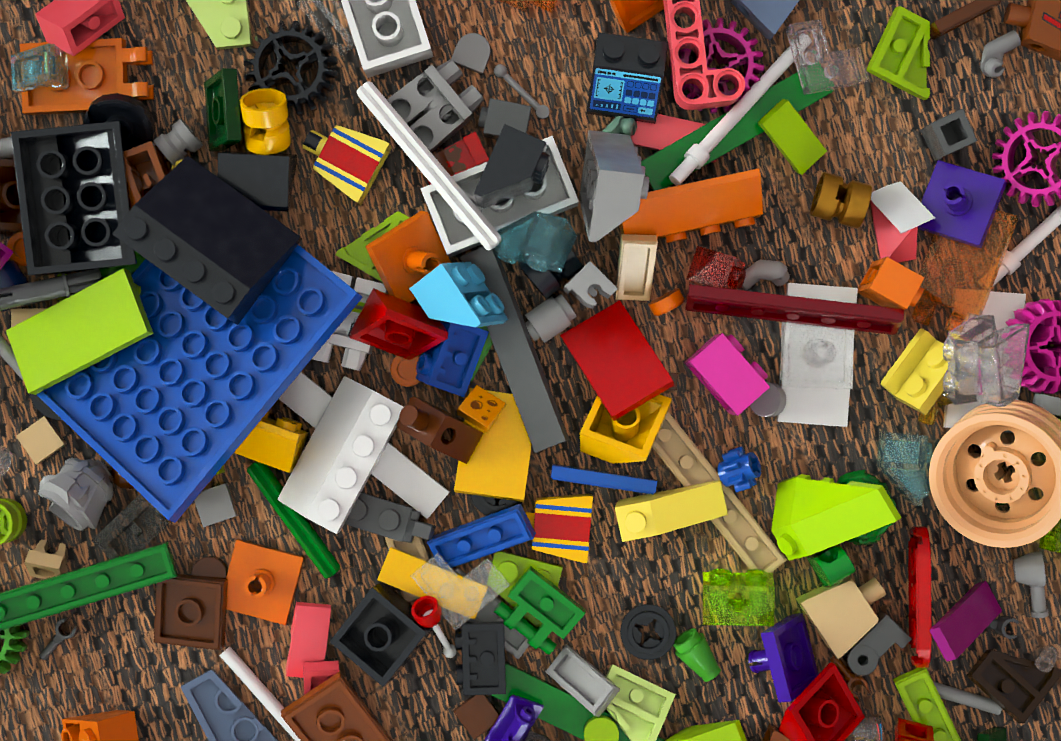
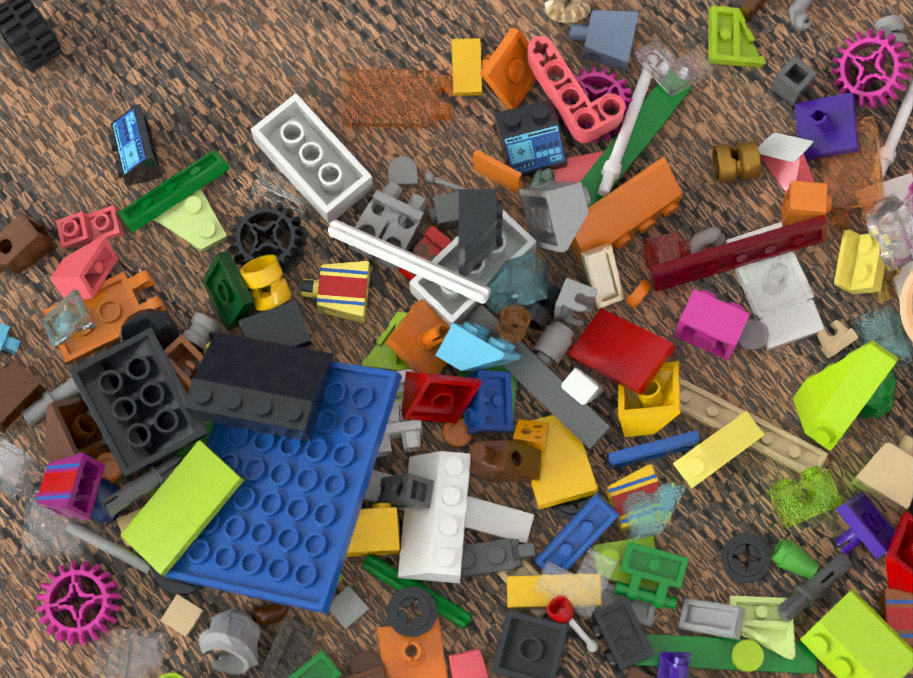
camera: 20 degrees left, 15 degrees down
blue gear [718,446,761,493] -> none
lime tile [757,99,827,175] -> none
green leg [806,544,856,587] -> none
none -> dark grey leg [377,473,434,509]
none -> black gear [387,586,437,637]
none -> orange piece [471,149,524,194]
none -> clear orange wheel [496,304,531,342]
none -> white slope [561,368,605,405]
none -> clear light blue slope [622,482,686,541]
none -> dark grey axle [777,554,852,622]
none -> tan tile [817,320,859,358]

